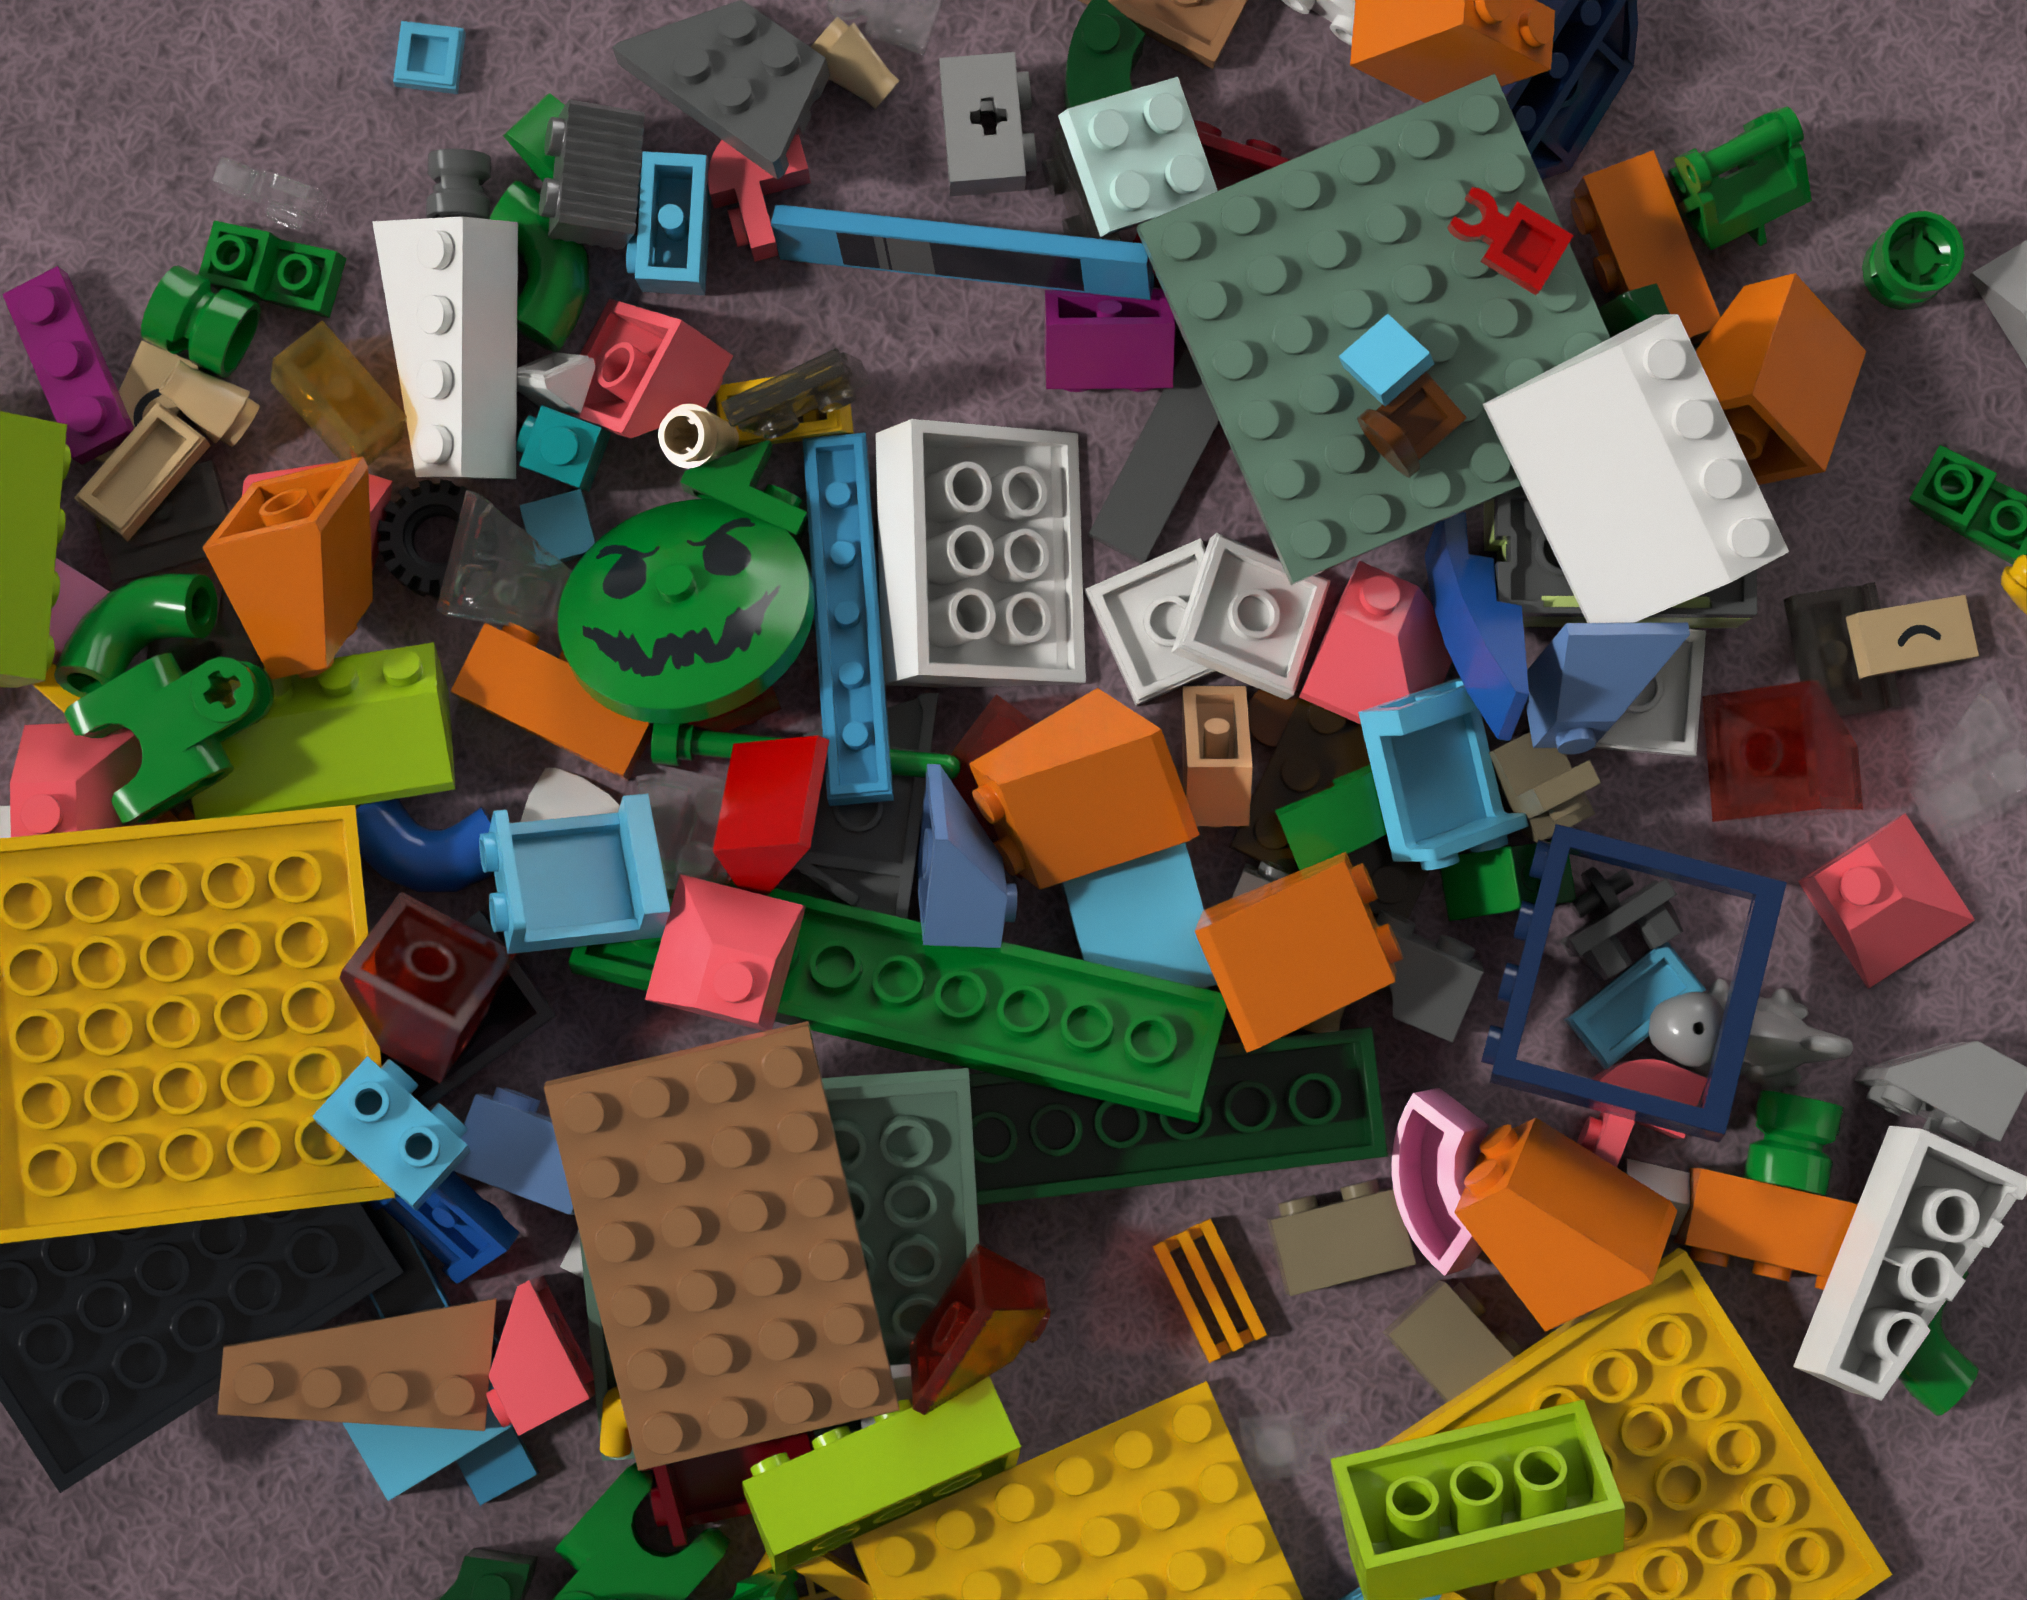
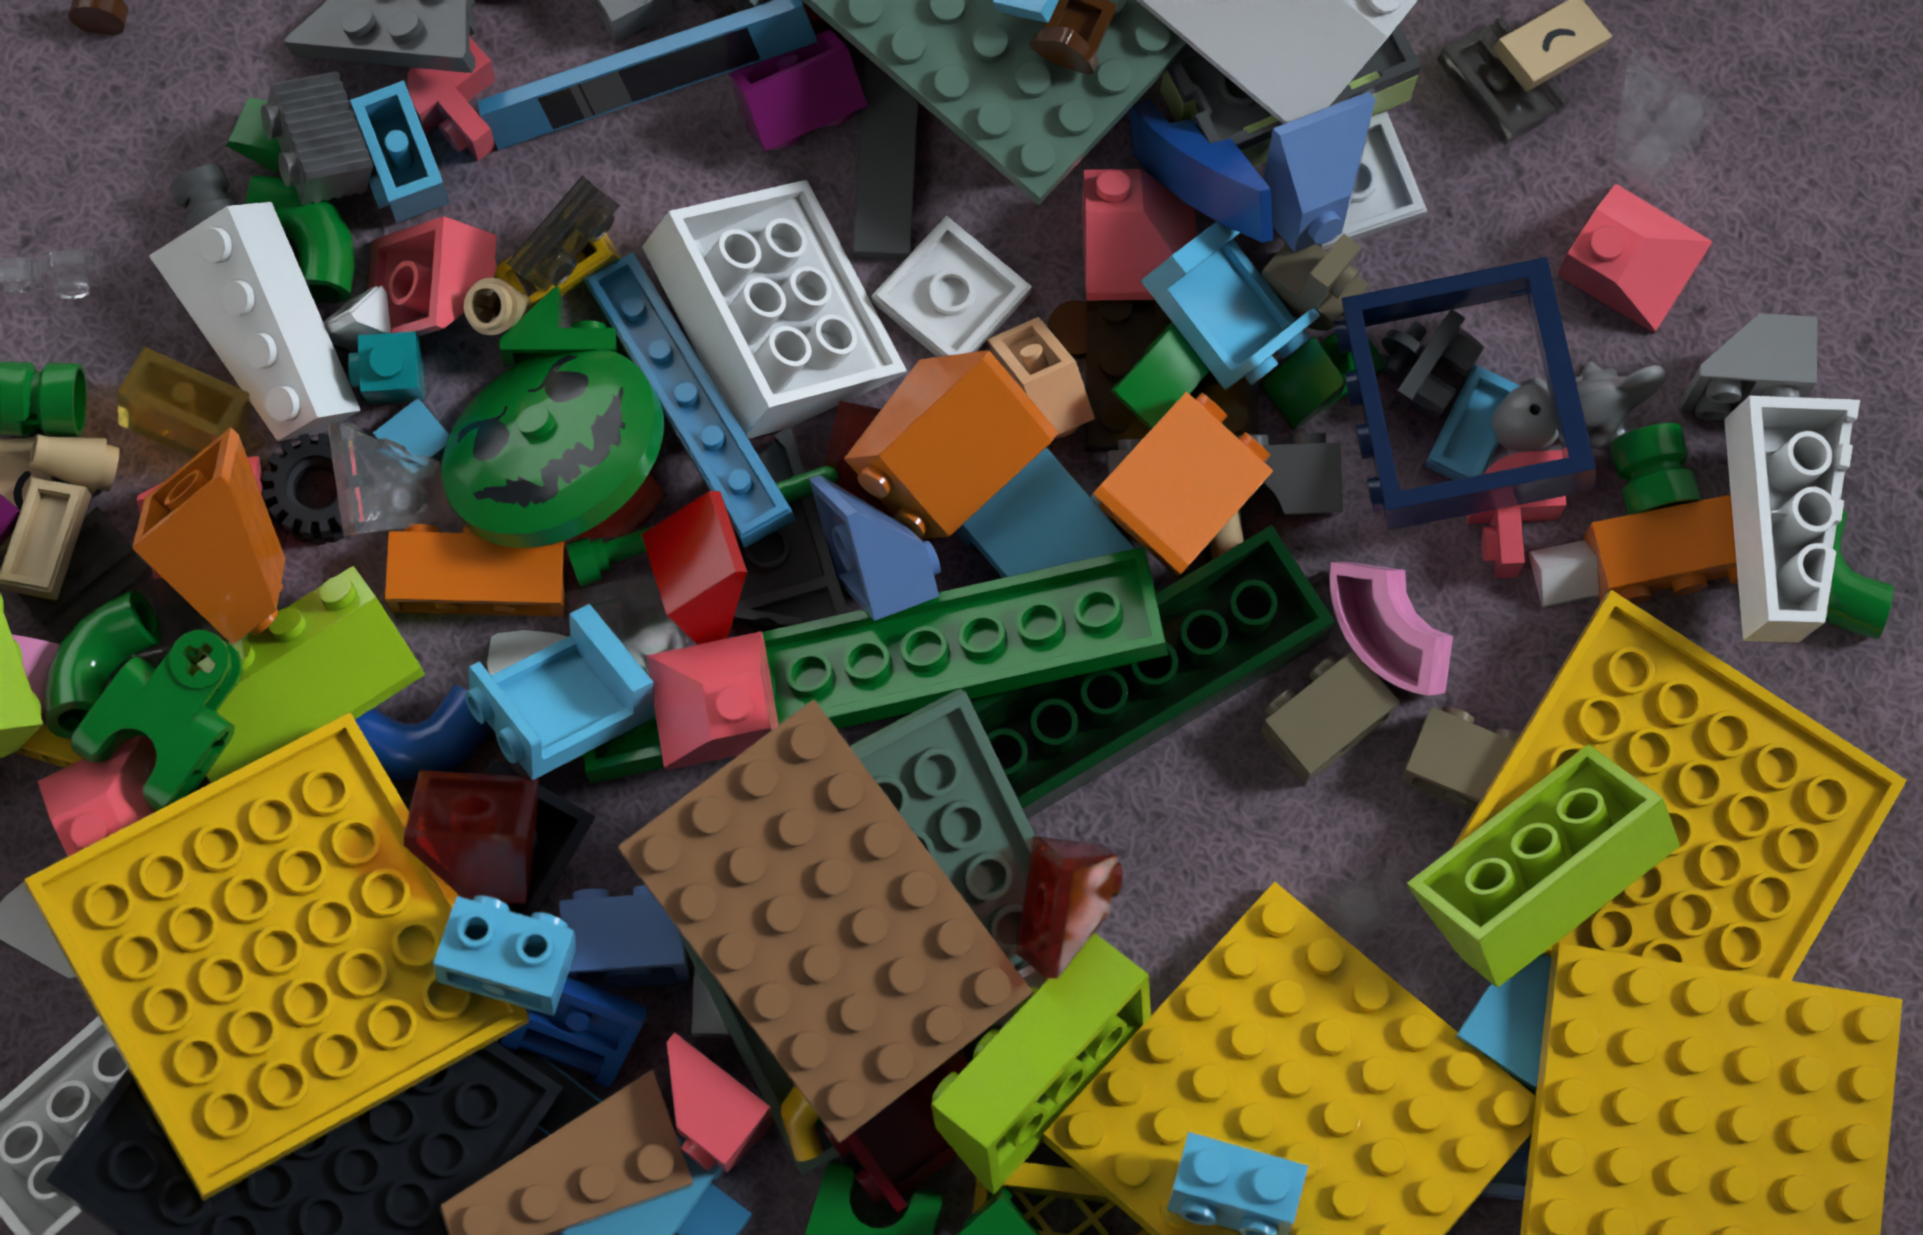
camera: 20 degrees left, 10 degrees down
green slope [198,220,347,318] -> none
medium azure tile [393,21,466,94] -> none
light orange tile [1152,1218,1267,1363] -> none
white tile [1171,533,1331,700] -> none
orange slope [1454,1118,1678,1332] -> none
clear red slope [1702,680,1863,822] -> none

